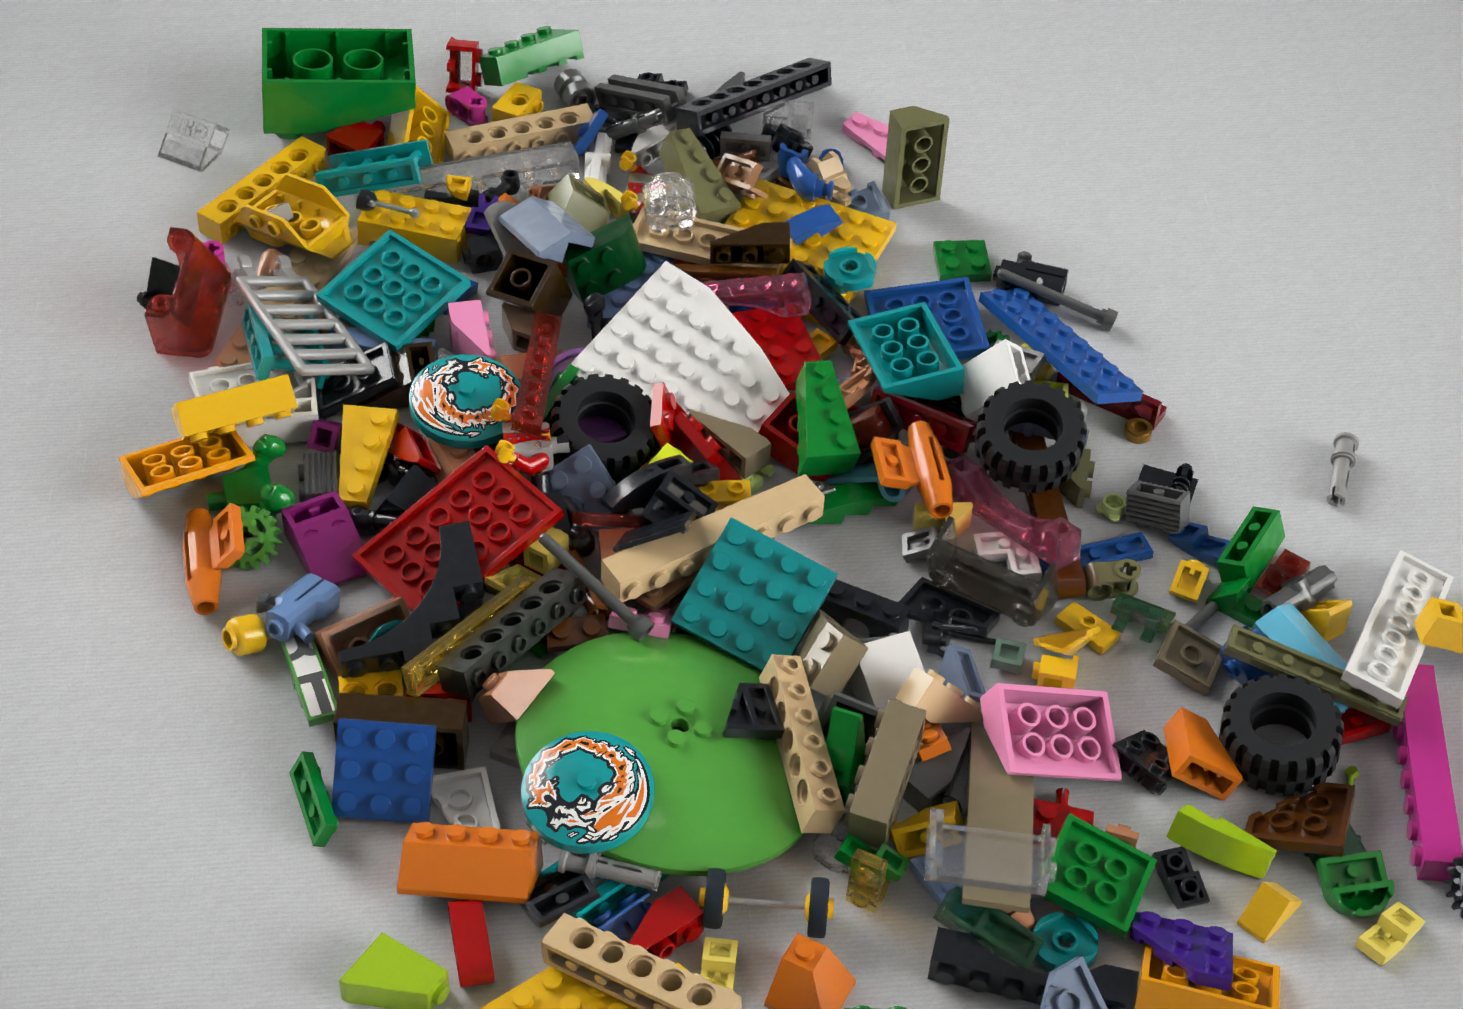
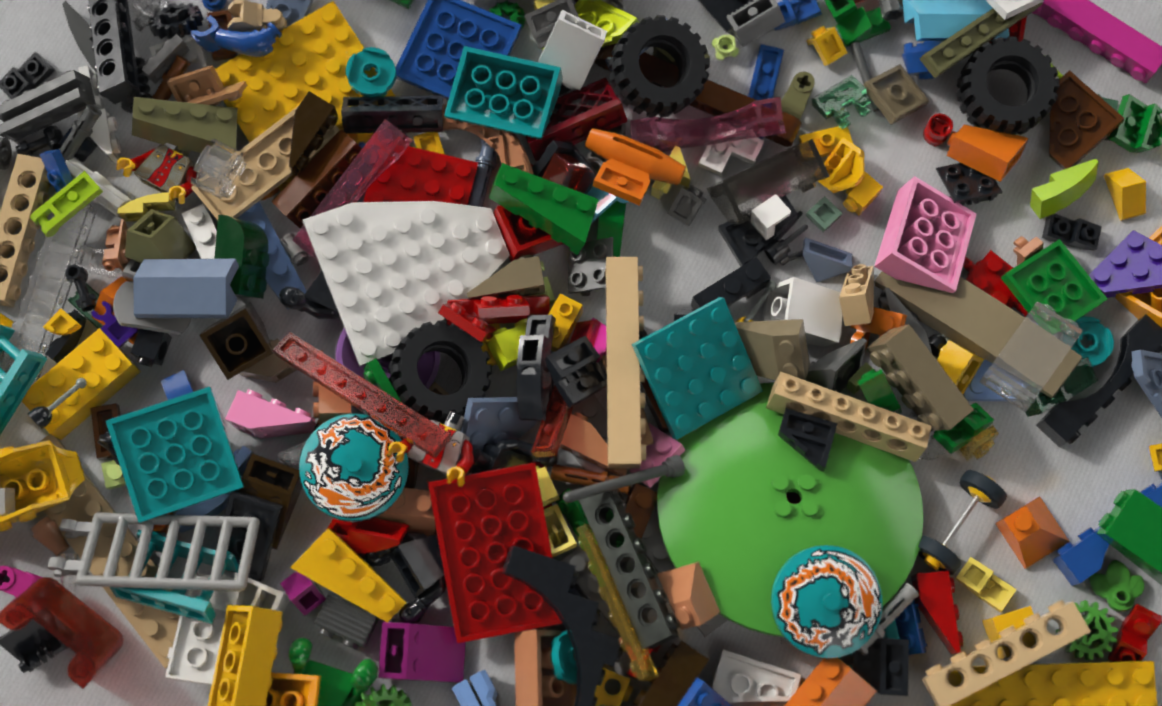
camera: 55 degrees left, 30 degrees up
black container [613,510,697,552] -> none
blue slope [785,204,843,246] -> none
none -> lime plate [30,171,103,237]
none -> white panel [751,194,791,240]
none -> red wheel [923,113,953,146]

